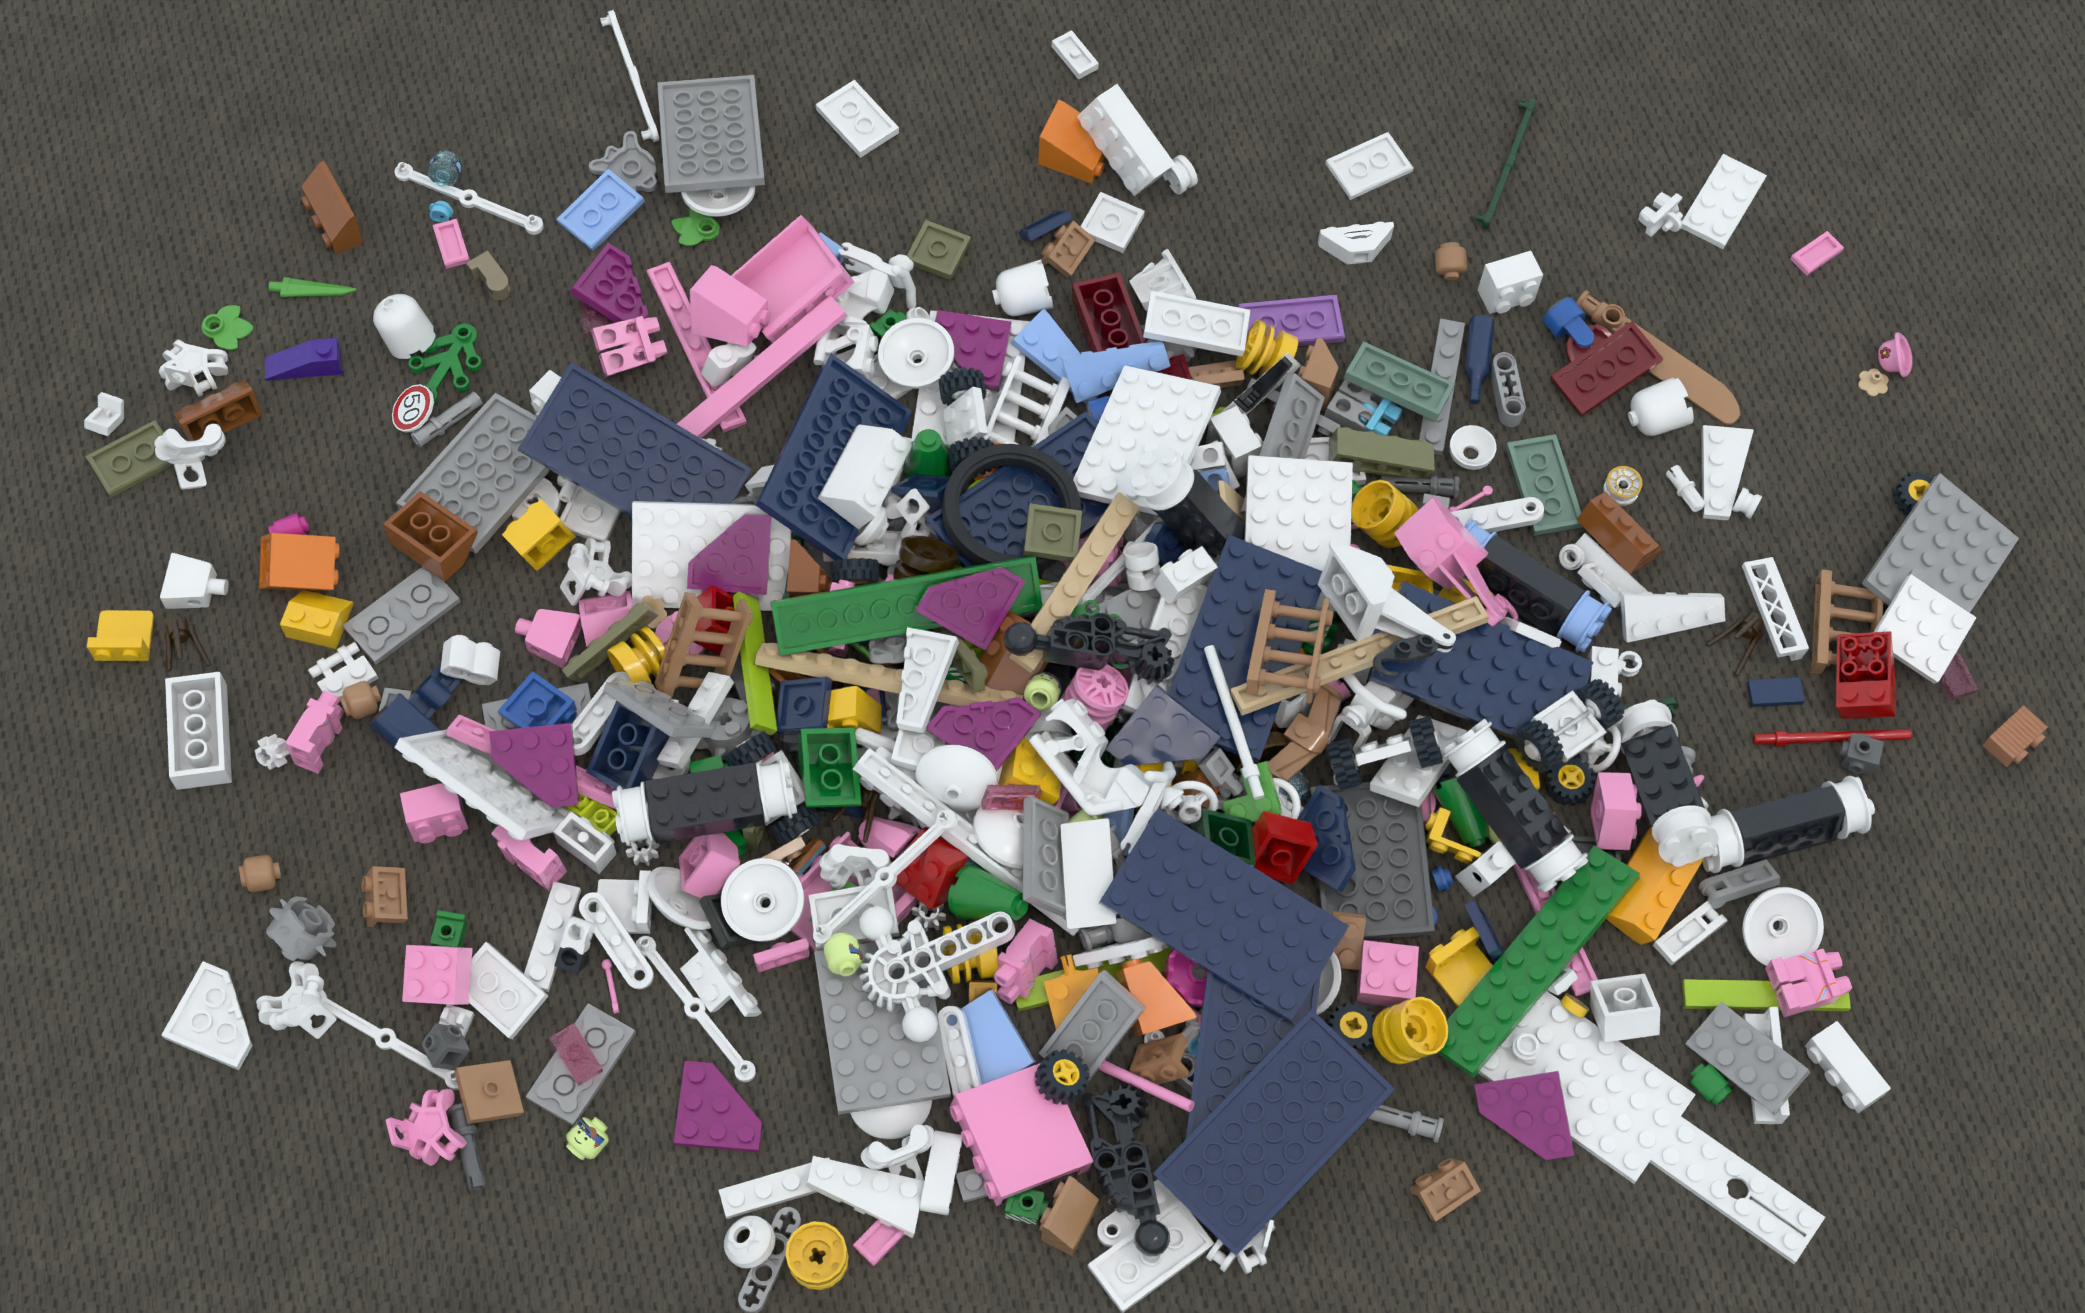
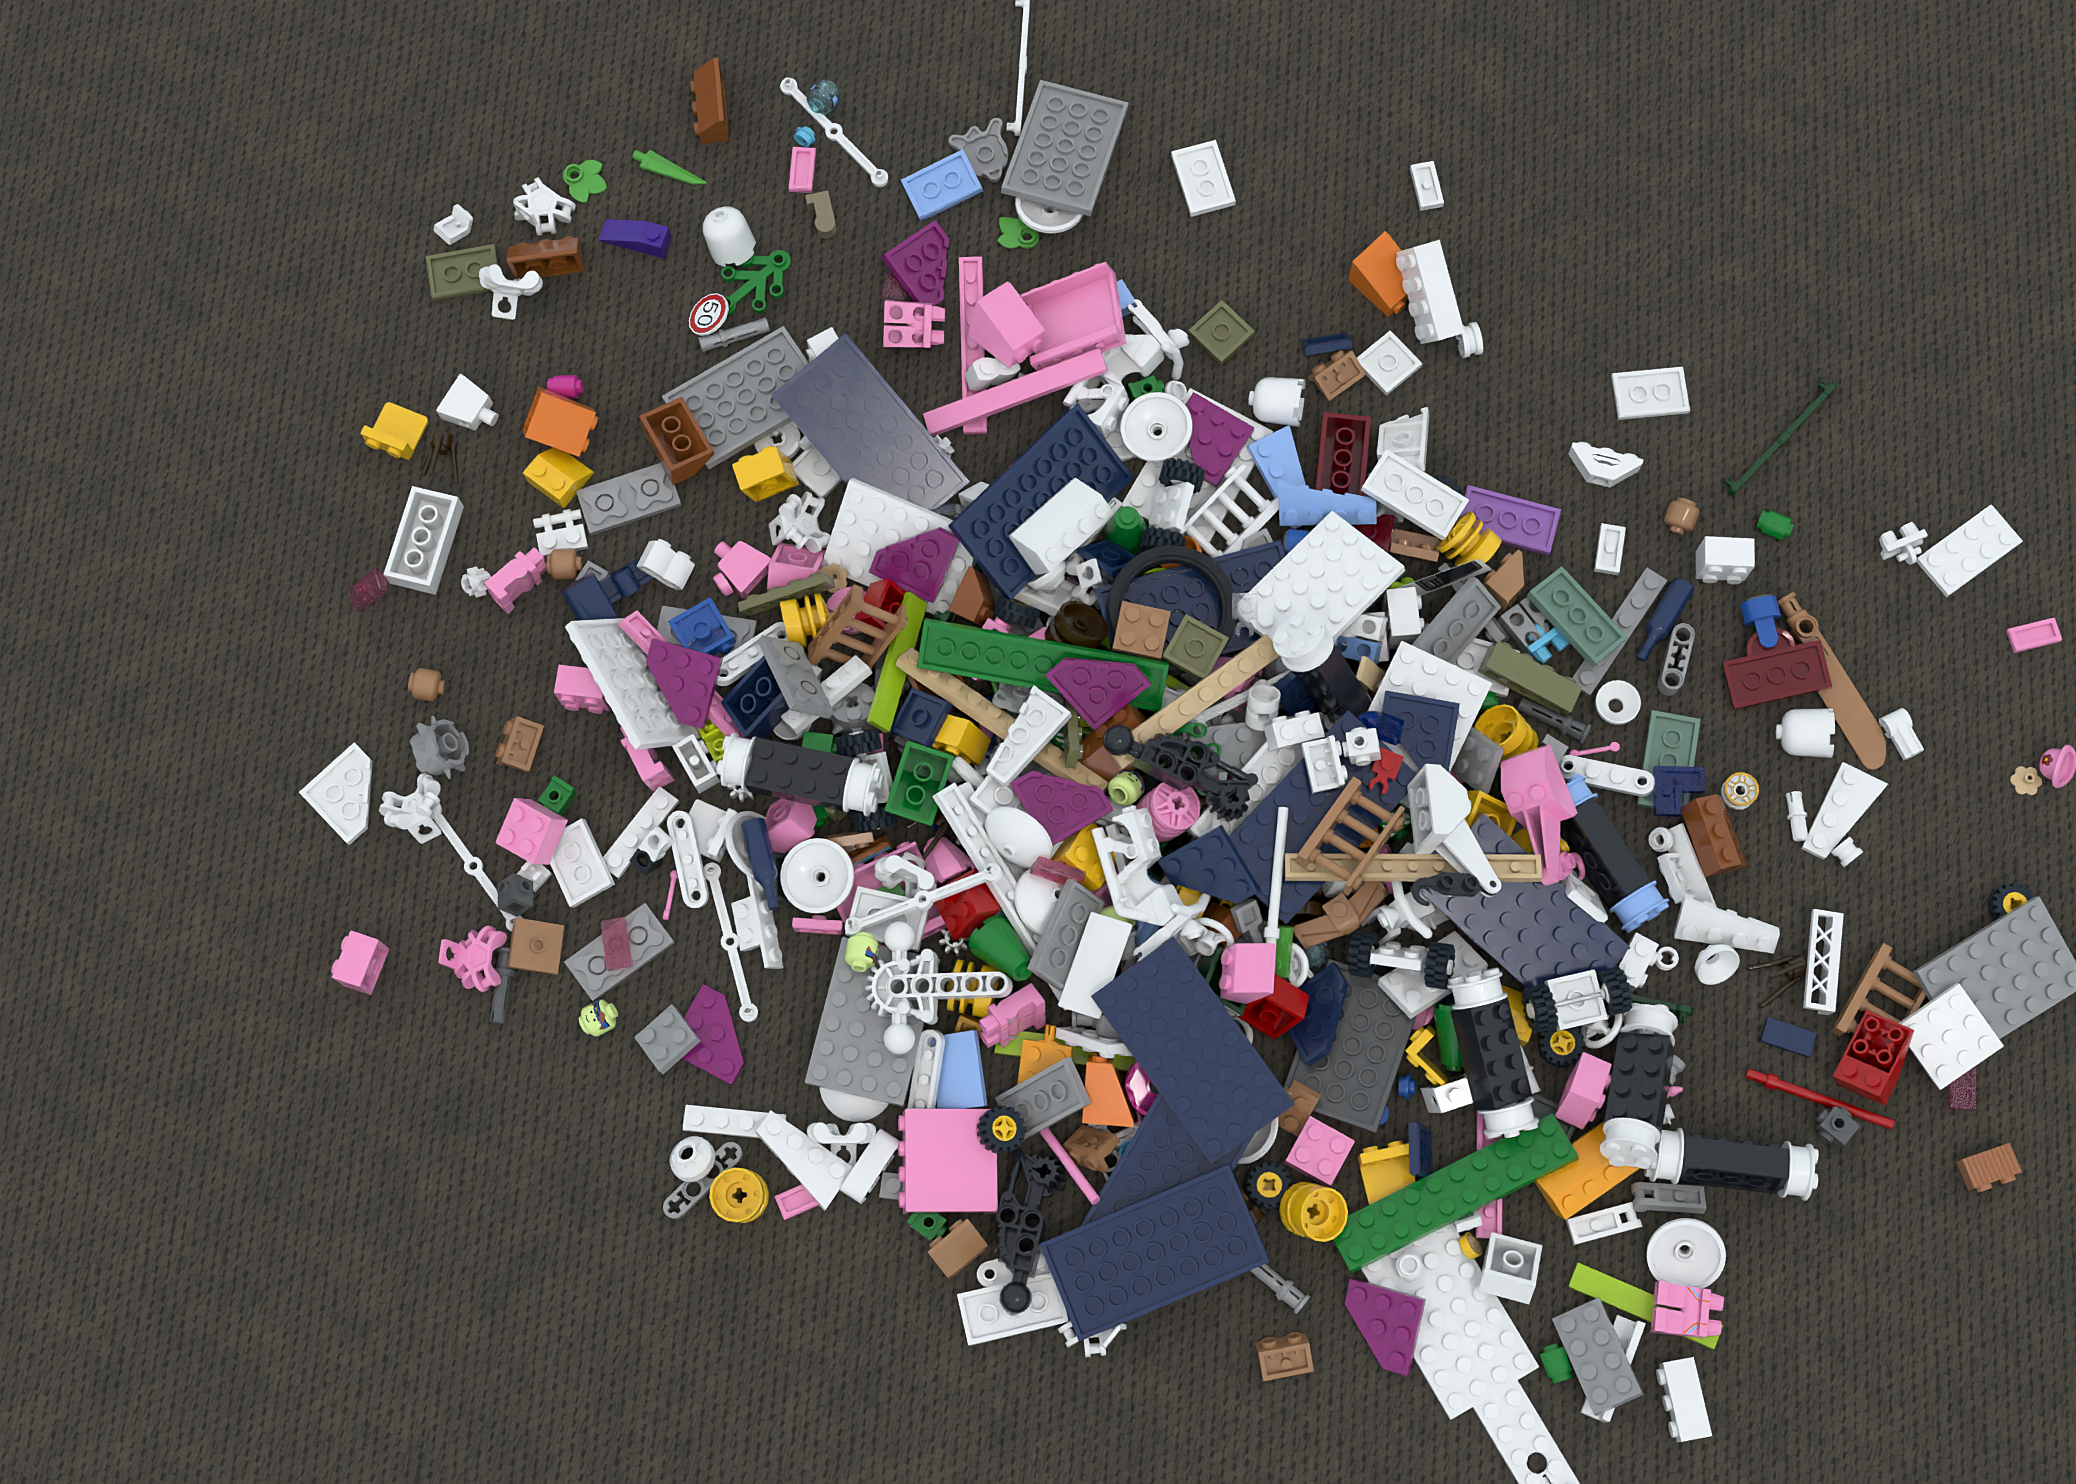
camera: 30 degrees right, 10 degrees up
none -> bright pink brick [331,931,389,995]
none -> clear pink plate [348,568,388,611]
none -> light grey plate [634,1004,701,1074]
none -> bright pink tile [713,572,733,597]
none -> dark blue piece [741,818,779,911]
none -> medium nougat plate [1112,601,1171,661]
none -> bright pink slope [1219,943,1276,1004]
none -> clear plate [1232,593,1257,636]
none -> white bracket [1301,735,1348,793]
none -> white brick [1342,727,1381,766]
none -> clear blue plate [1358,711,1405,745]
none -> red plate [1368,747,1404,795]
none -> dark blue plate [1381,690,1460,773]
none -> light grey plate [1452,727,1504,794]
none -> white plate [1594,523,1626,575]
none -> clear blue plate [1653,766,1705,817]
none -> white piece [1695,944,1740,985]
none -> green brick [1756,510,1794,541]
none -> white piece [1879,708,1924,760]

